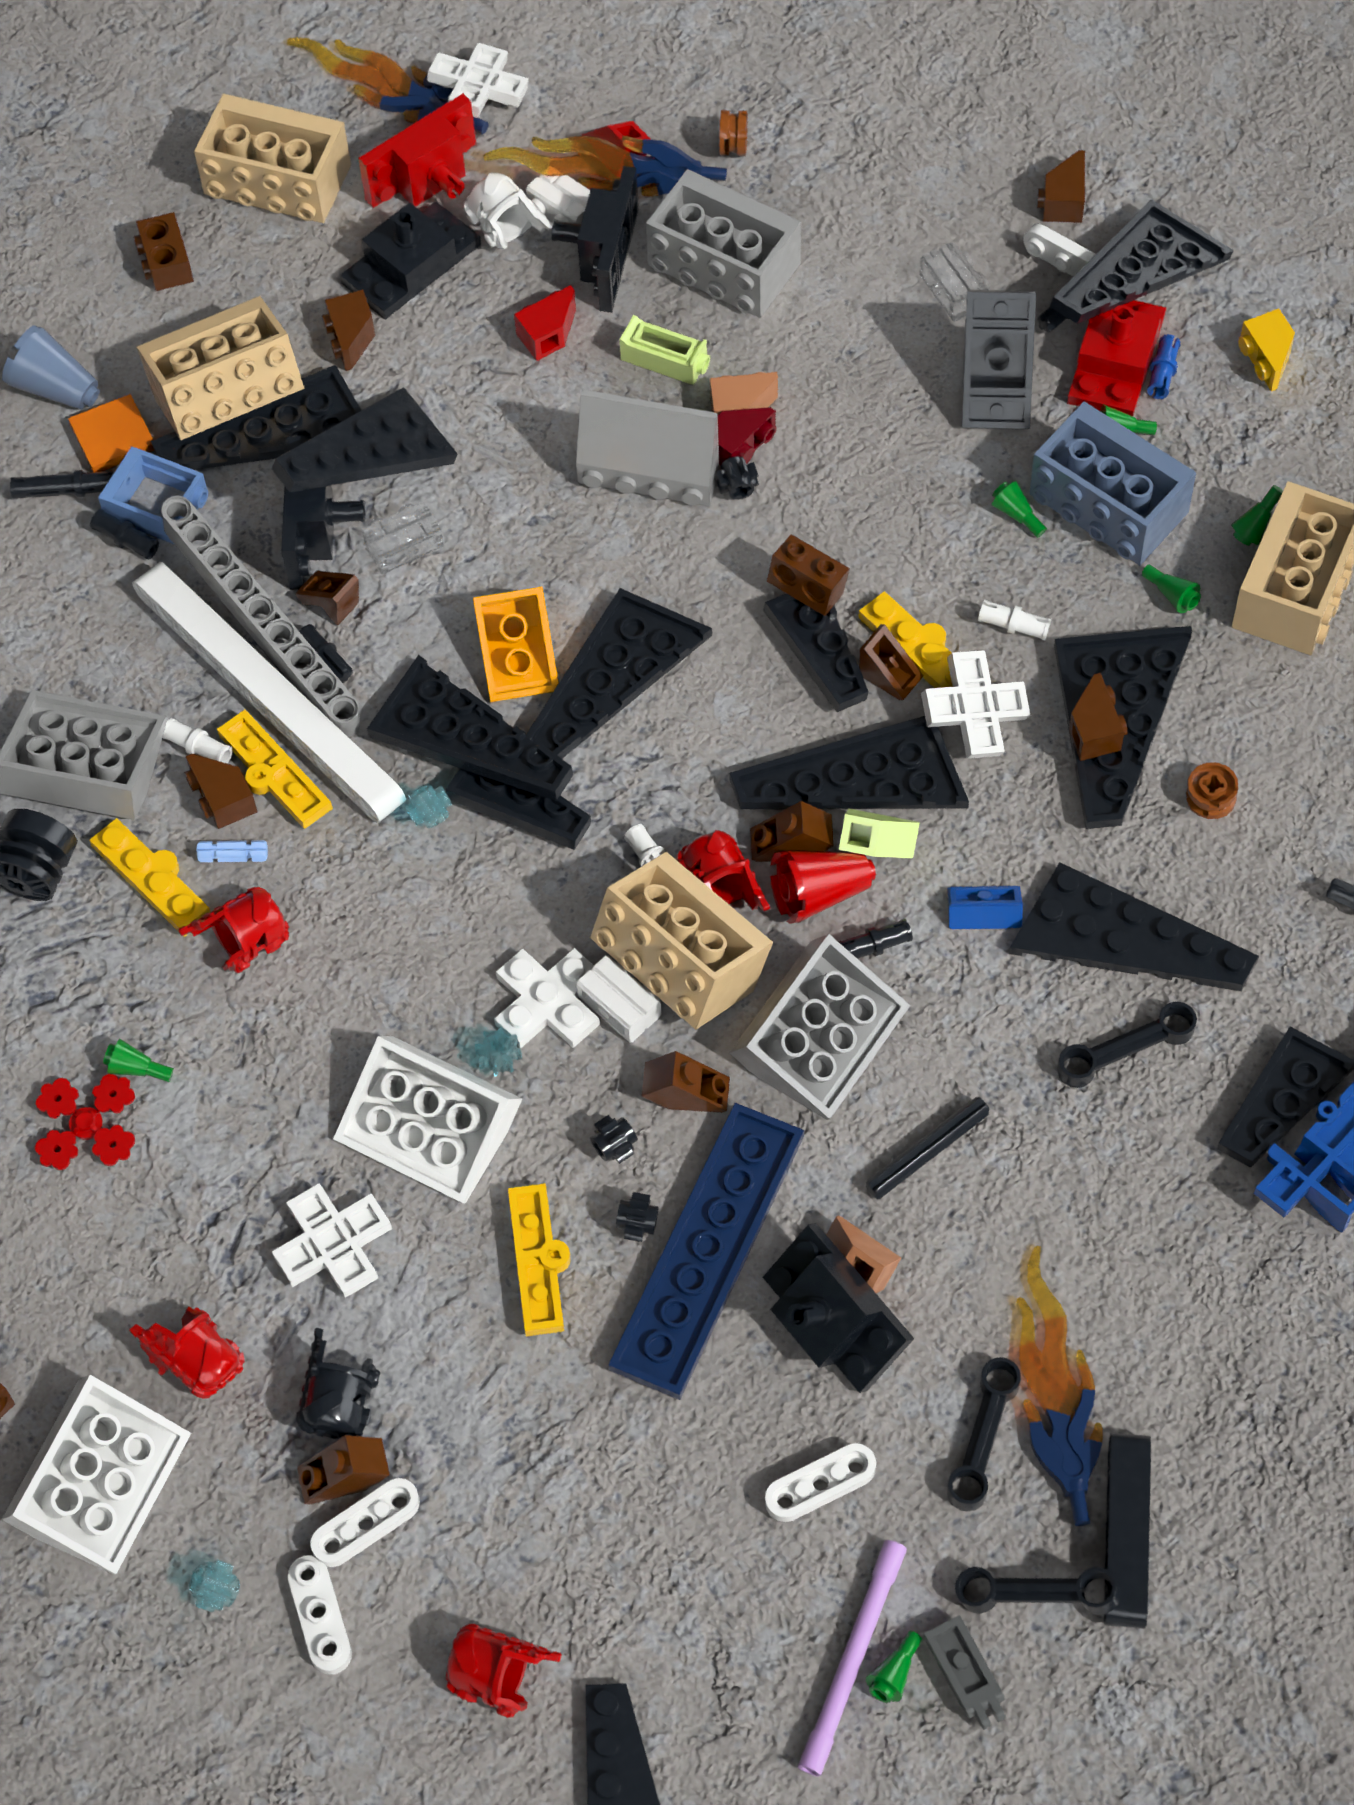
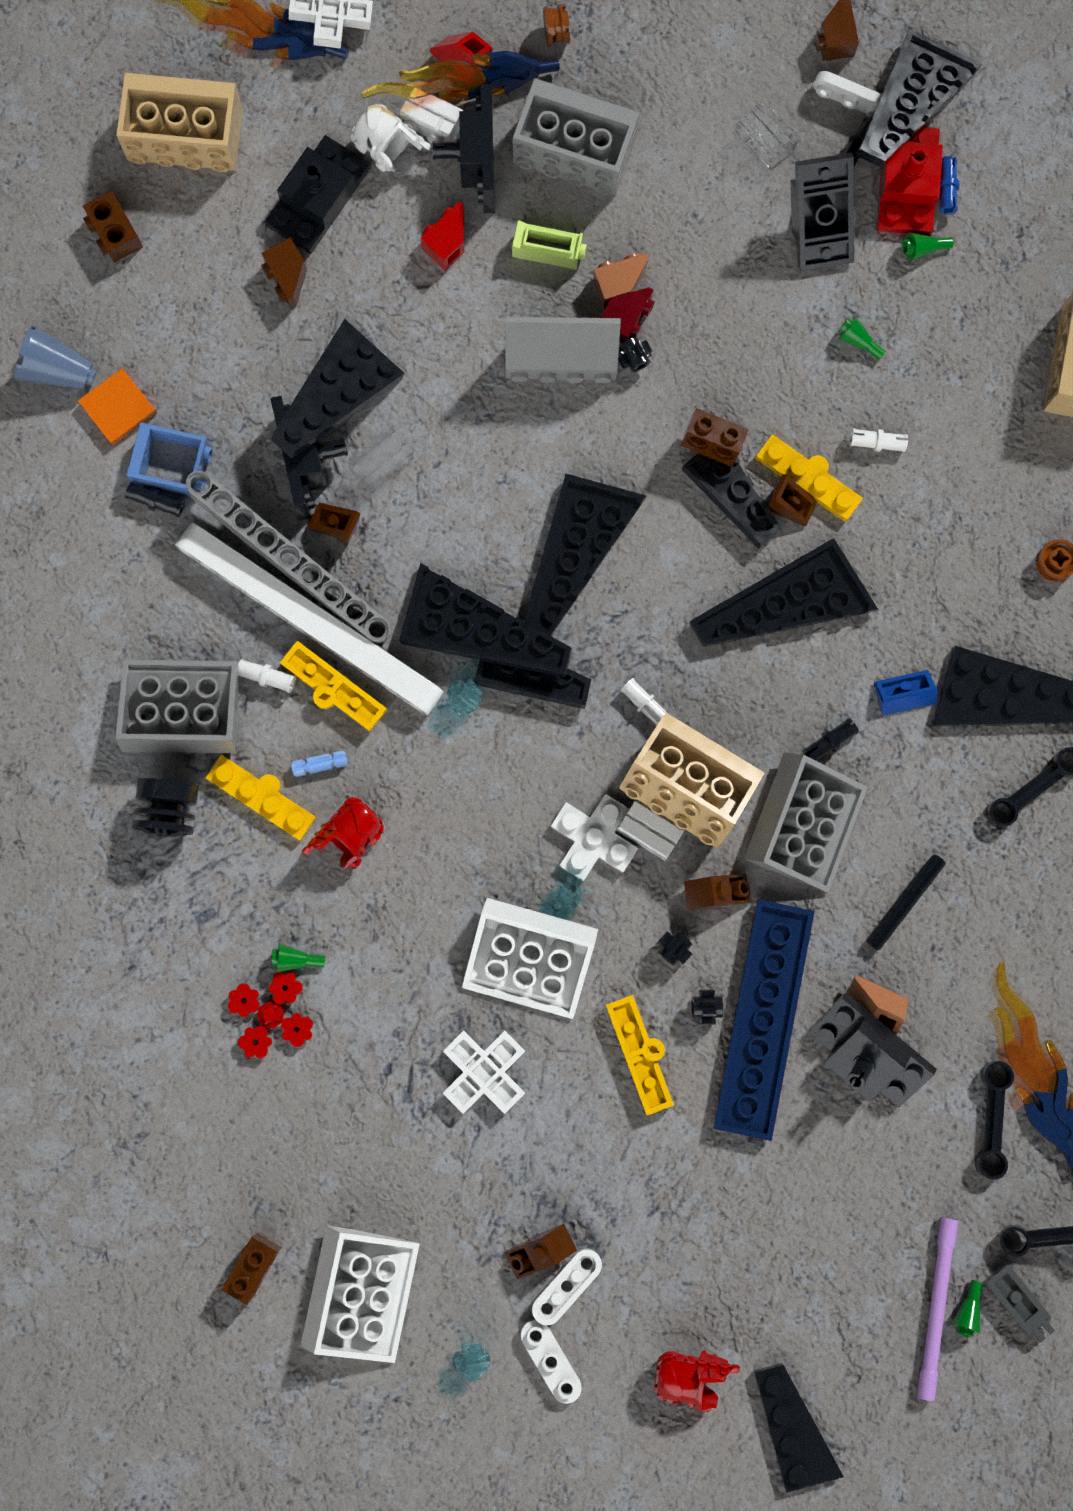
camera: 20 degrees left, 20 degrees up
black pin [10,470,114,499] -> none
red helmet [129,1307,245,1399] -> none
tan brick [137,296,304,440] -> none
black wing [151,364,362,470] -> none
reddish brown slope [184,754,258,829] -> none
black helmet [296,1328,380,1439] -> none
black axle [299,624,353,683] -> none
red brick [358,93,476,208] -> none
light orange slope [473,587,559,703] -> none
red helmet [676,830,770,911] -> none
reddish brown slope [750,801,834,862] -> none
white plate [765,1444,876,1522] -> none
red cone [770,851,876,924] -> none
yellowish green slope [839,809,920,858] -> none
white plate [921,650,1030,759] -> none
sand blue brick [1029,401,1196,566] -> none
black wing [1054,626,1192,829] -> none
reddish brown slope [1069,673,1127,761] -> none
green cone [1142,564,1201,613] -> none
green cone [1231,485,1283,546] -> none
yellow slope [1238,308,1295,391] -> none

